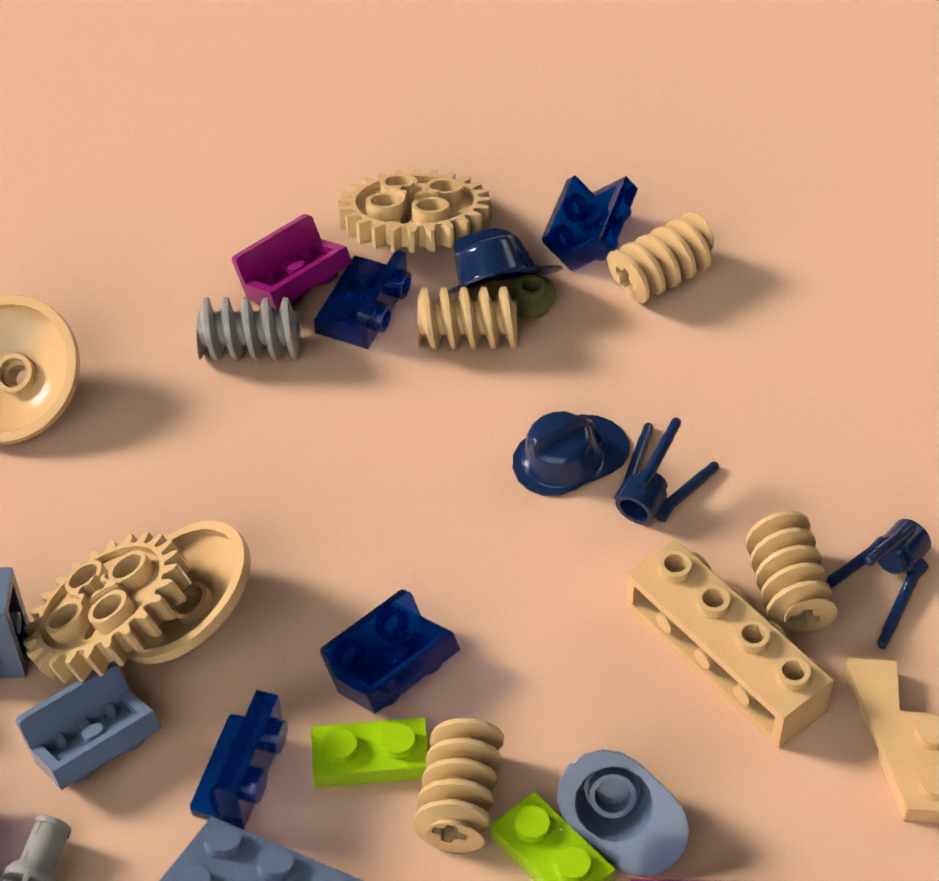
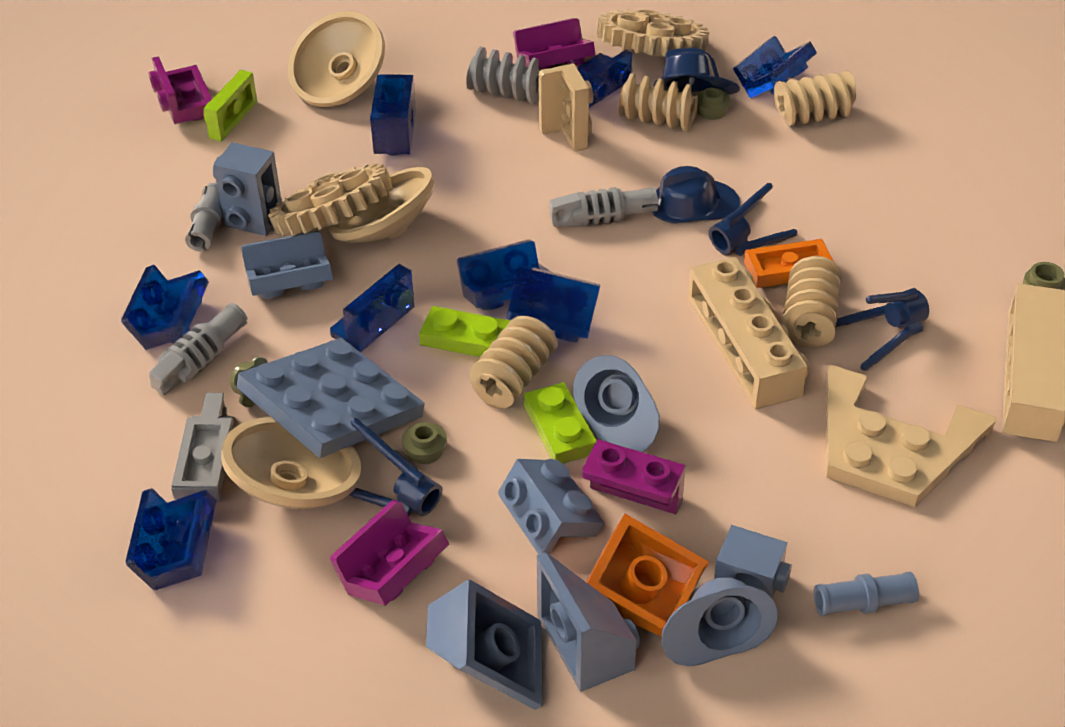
camera: 20 degrees right, 5 degrees down
none -> clear blue brick [370,74,416,156]
none -> clear blue bracket [506,264,601,342]
none -> tan bracket [539,64,593,151]
none -> light grey hinge [549,187,658,227]
none -> orange plate [744,239,834,288]

